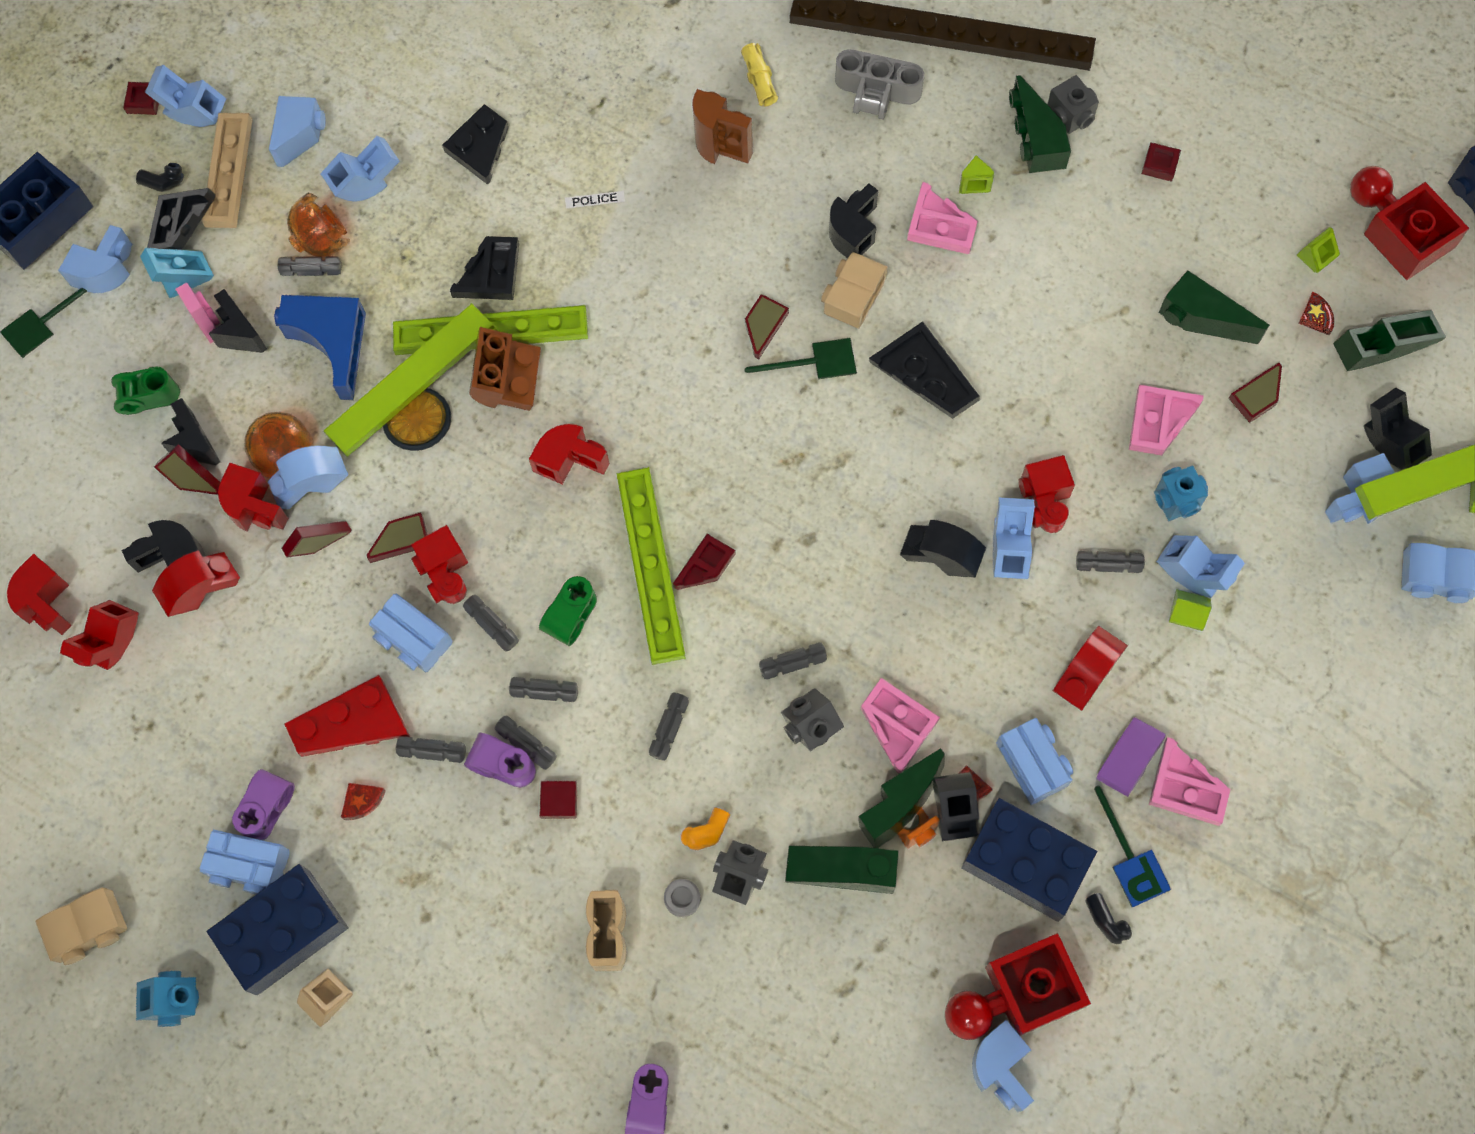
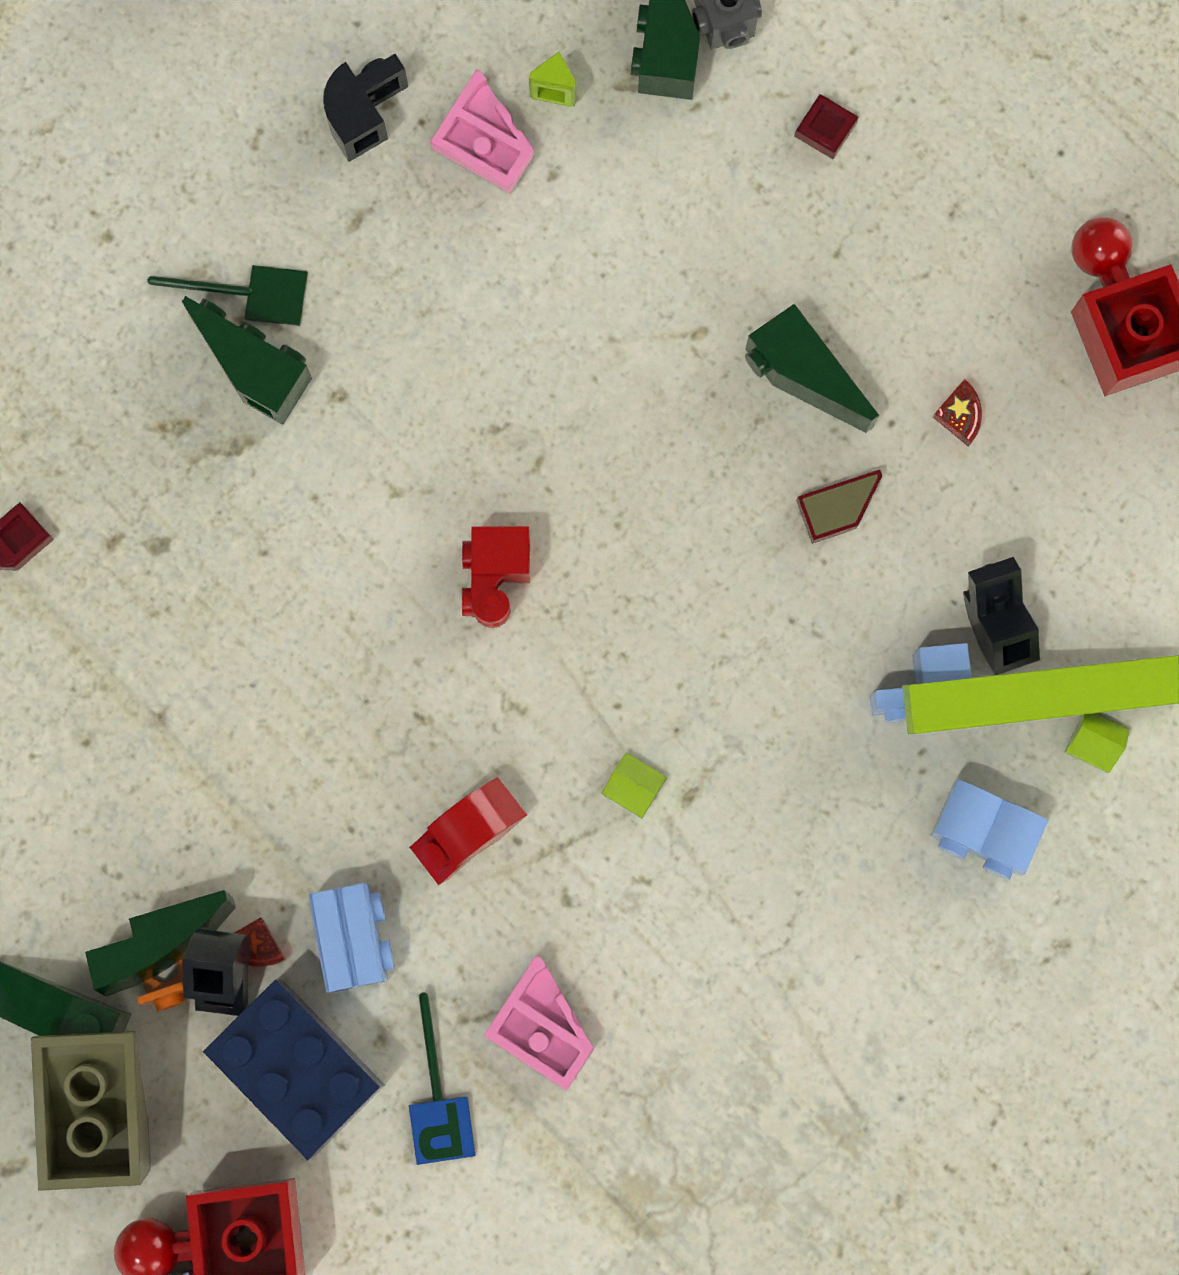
camera: 10 degrees right, 10 degrees up
olive tile [745,294,789,360] -> none
dark grey axle [759,643,827,679] -> none
dark grey brick [781,688,844,751] -> none
tan brick [821,252,888,329] -> none
bright pink wing [861,678,940,774] -> none
black wing [869,321,980,419] -> none
black brick [900,520,986,578] -> none
light blue brick [993,497,1035,579] -> none
dark grey axle [1076,551,1145,573] -> none
black arm [1085,893,1132,944] -> none
medium lavender slope [1096,717,1166,797] -> none
bright pink wing [1129,385,1204,456] -> none
dark azure brick [1154,466,1208,521] -> none
light blue brick [1156,535,1245,598] -> none
lime slope [1297,227,1340,273] -> none
dark green slope [1333,310,1446,371] -> none
none -> olive slope [31,1031,151,1191]
none -> dark green slope [182,296,312,425]

